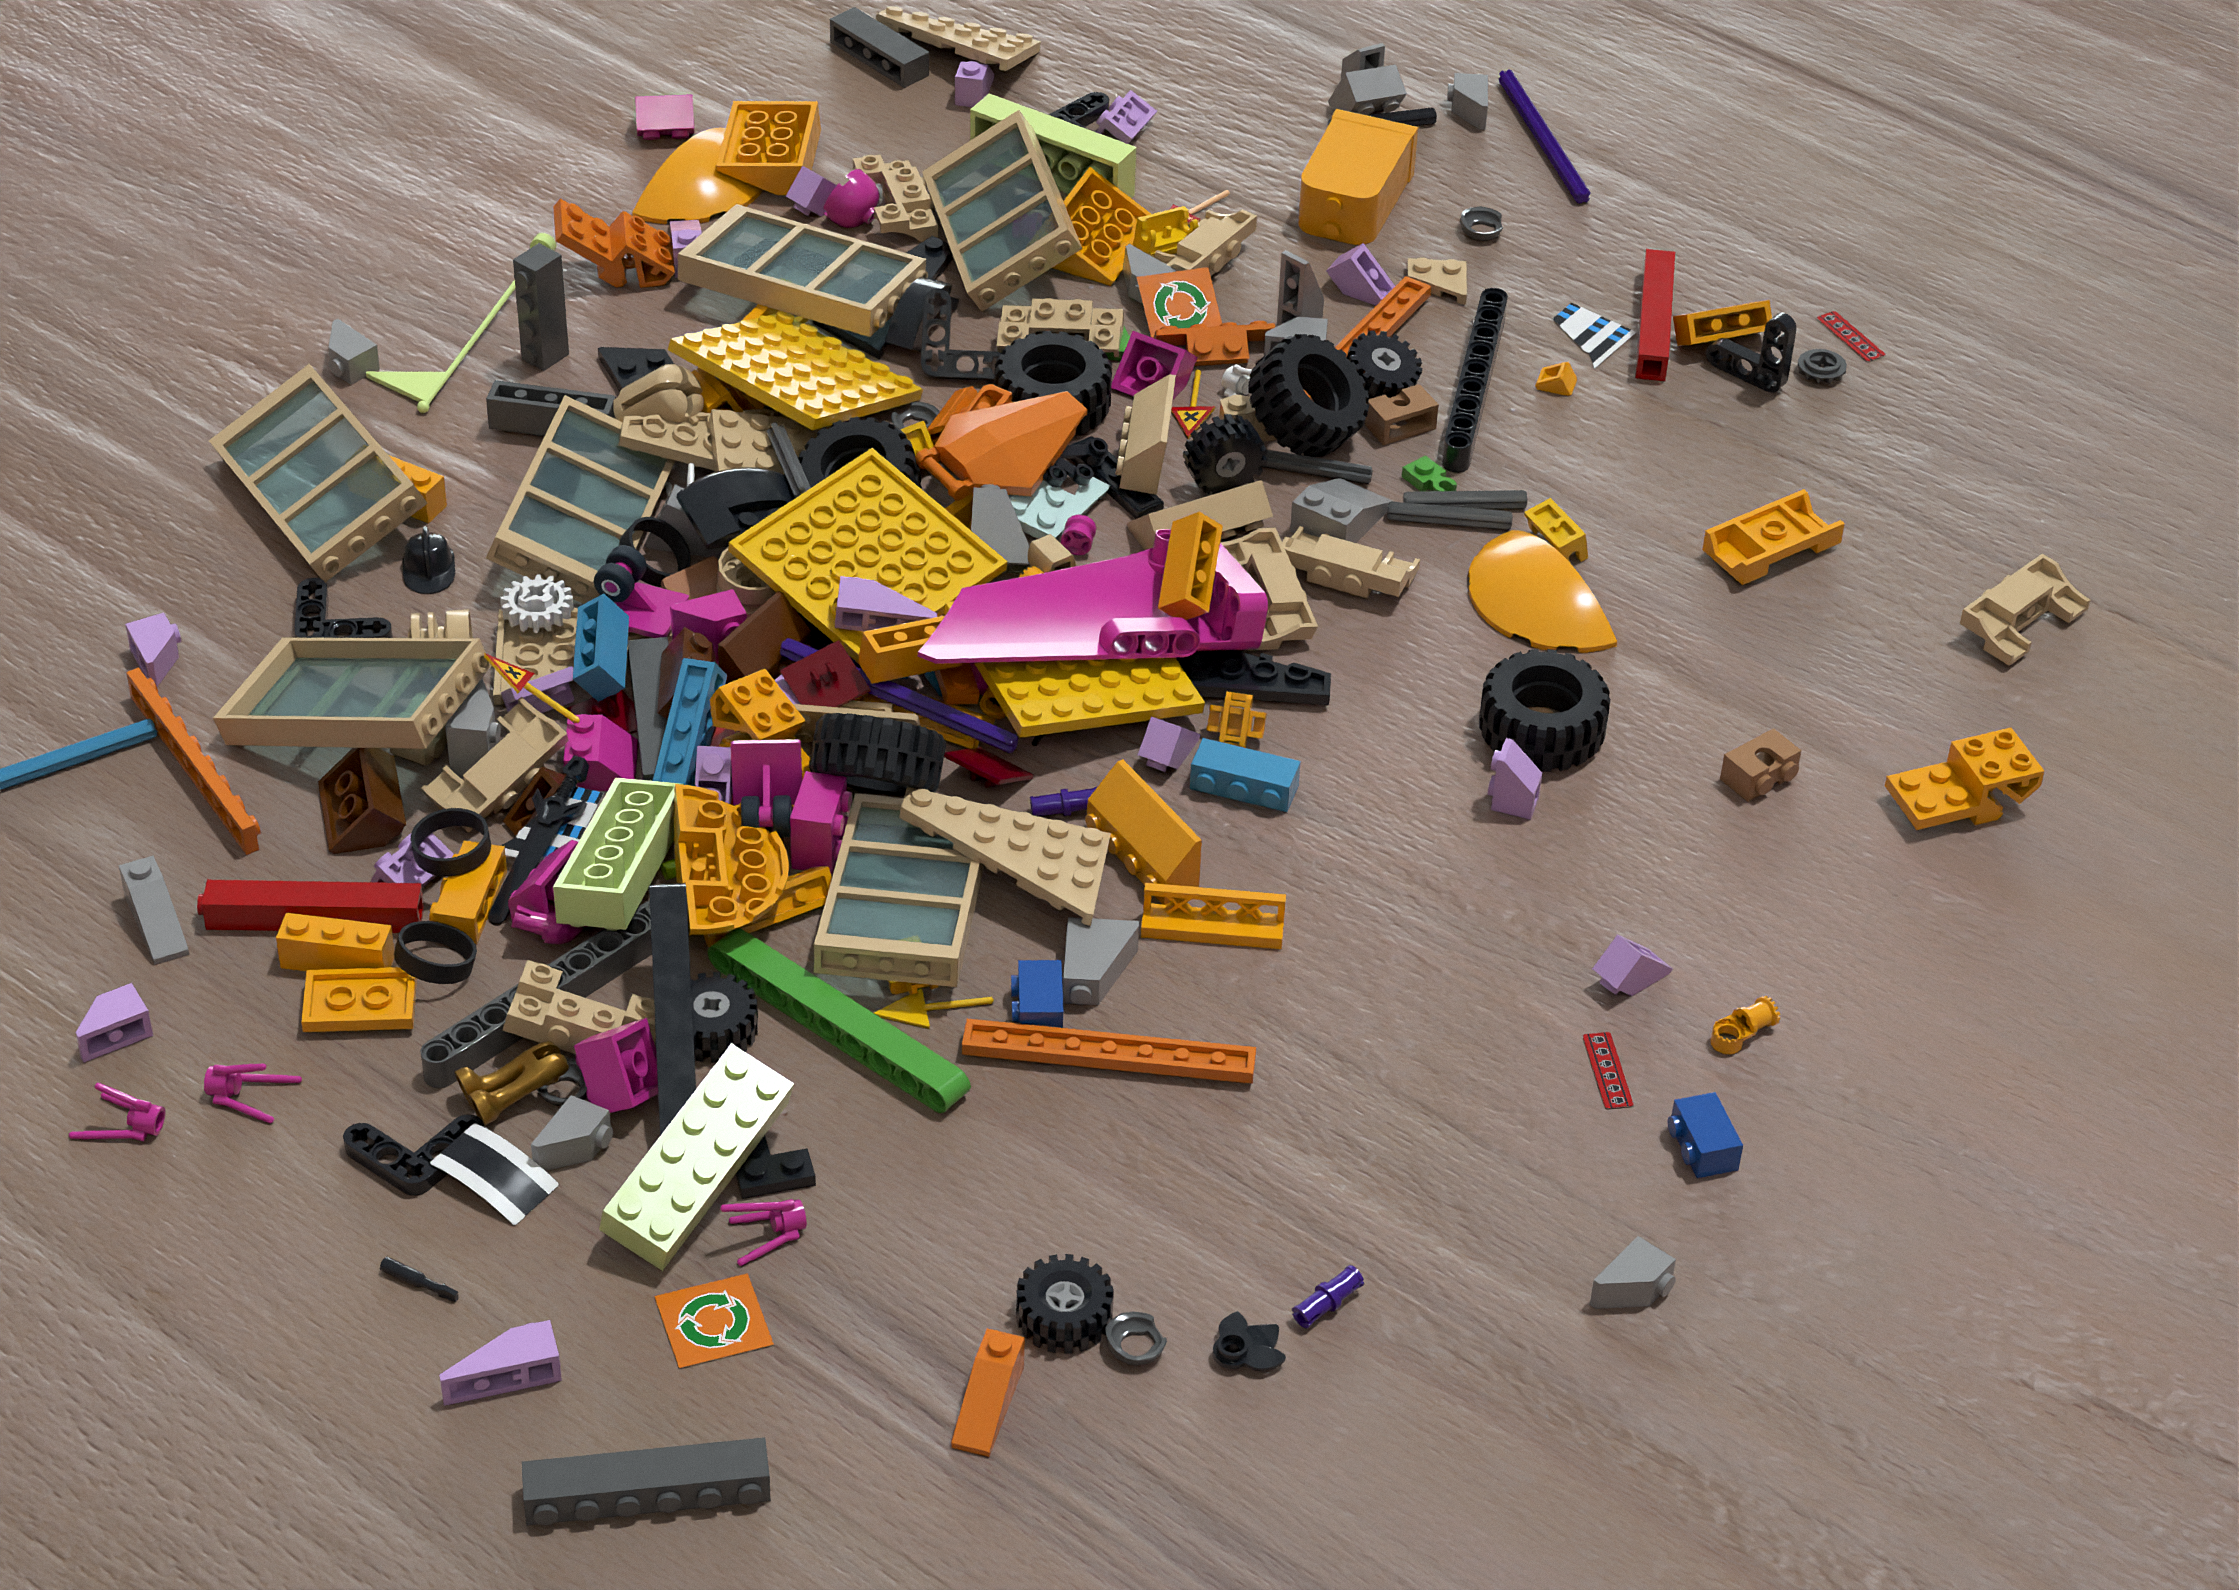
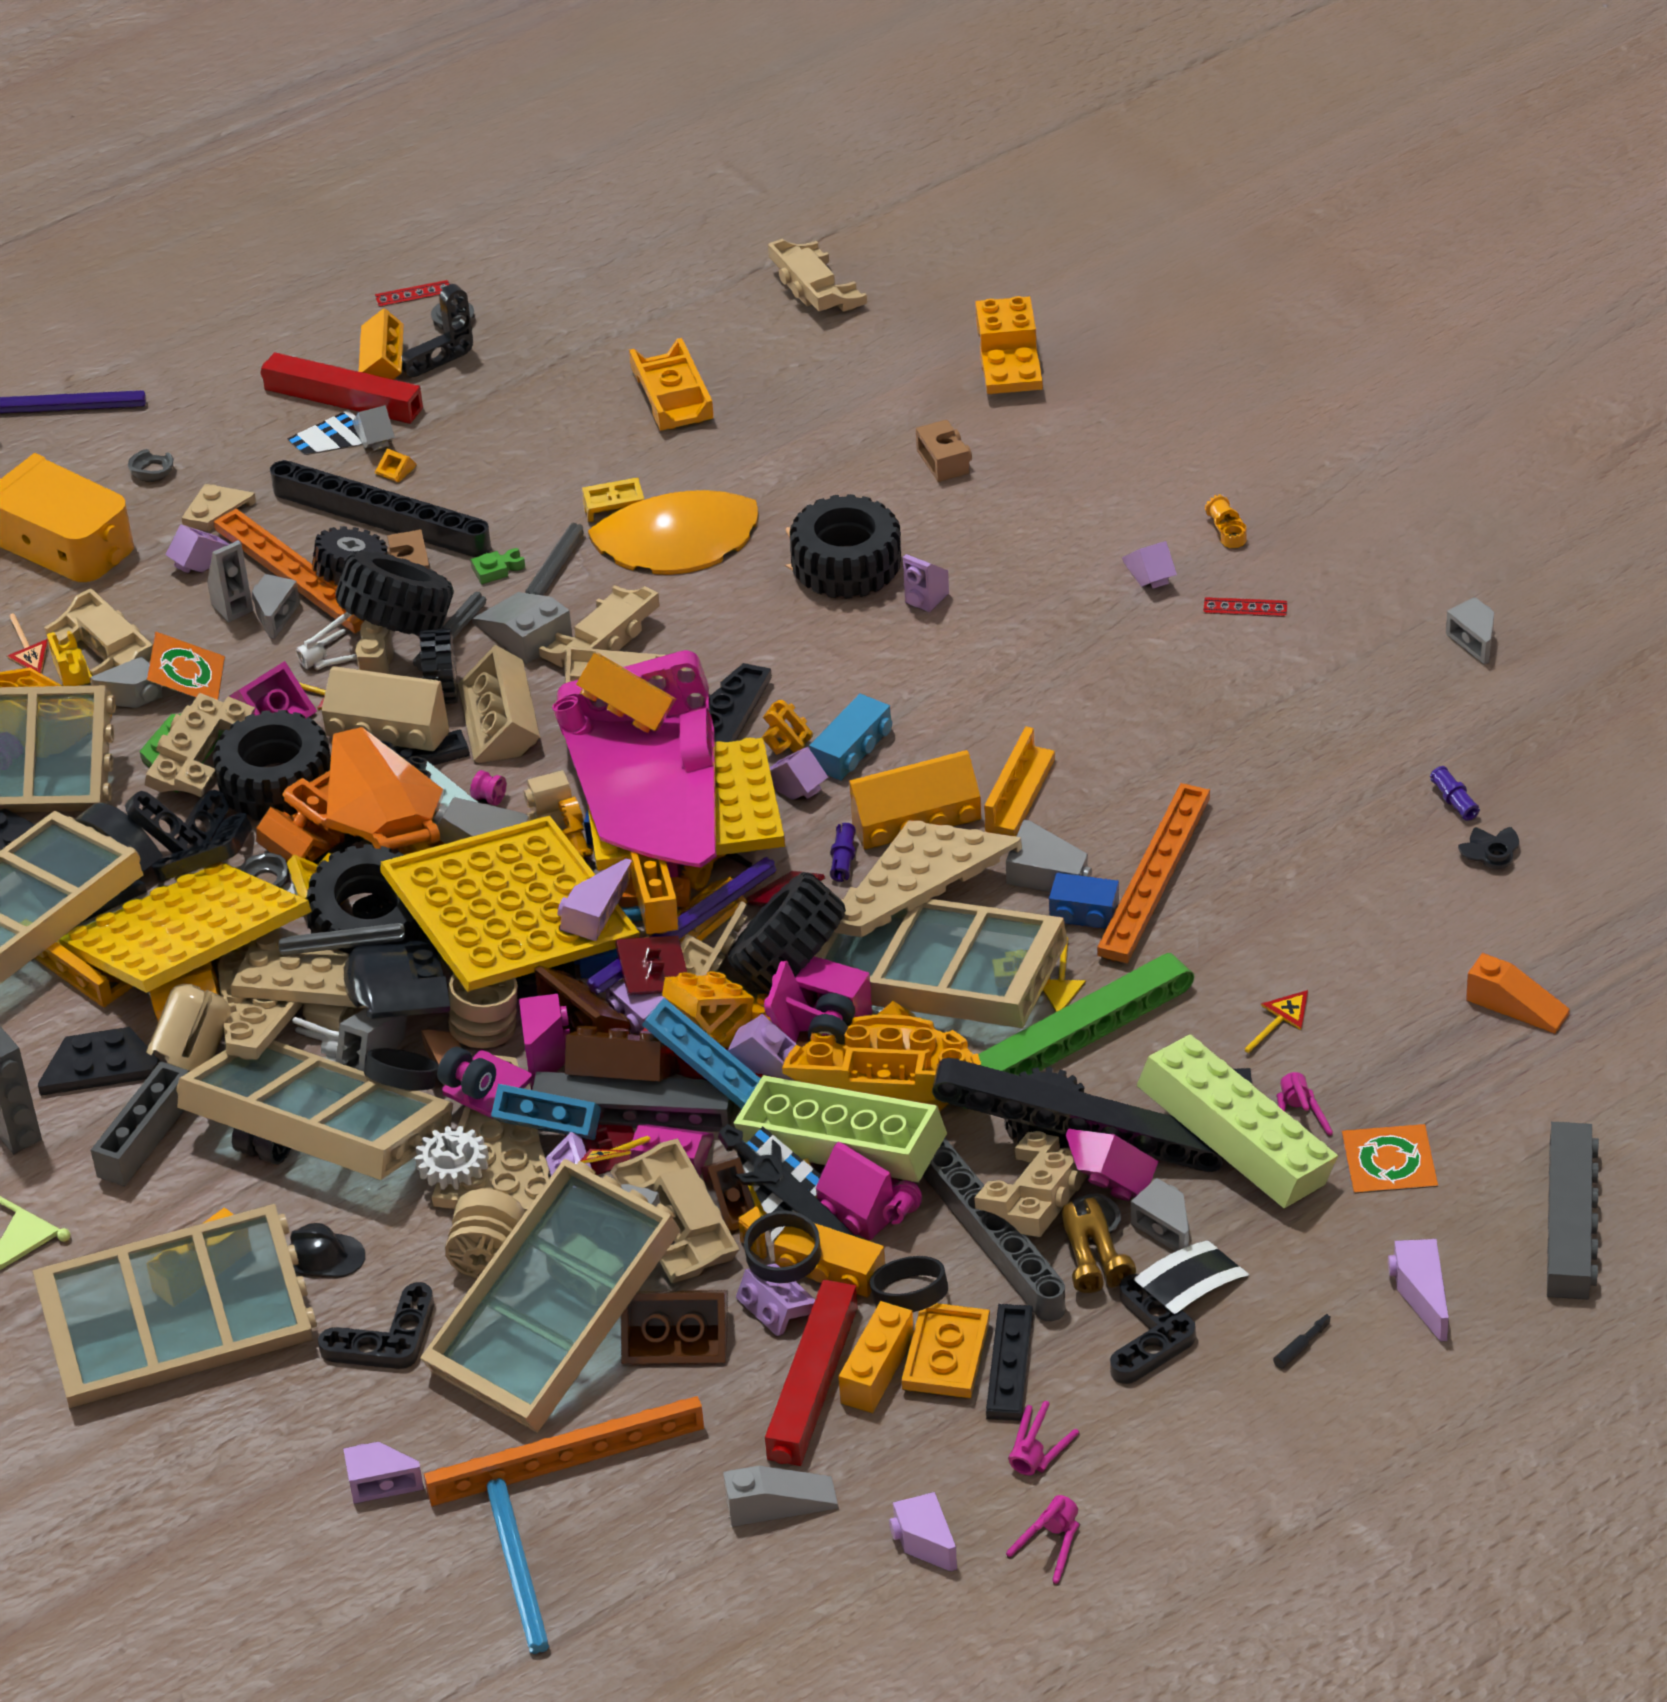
camera: 70 degrees left, 0 degrees up
black wheel [1016,1254,1114,1354] -> none
dark grey piece [1106,1311,1167,1366] -> none
orange bracket [1154,321,1275,366] -> none
dark grey axle [1403,490,1528,509] -> none
blue brick [1667,1092,1743,1178] -> none
none -> black beam [152,813,252,881]
none -> light grey slope [352,405,395,451]
none -> light orange slope [739,1206,767,1259]
none -> black tile [986,1304,1033,1421]
none -> piece [1245,990,1308,1053]

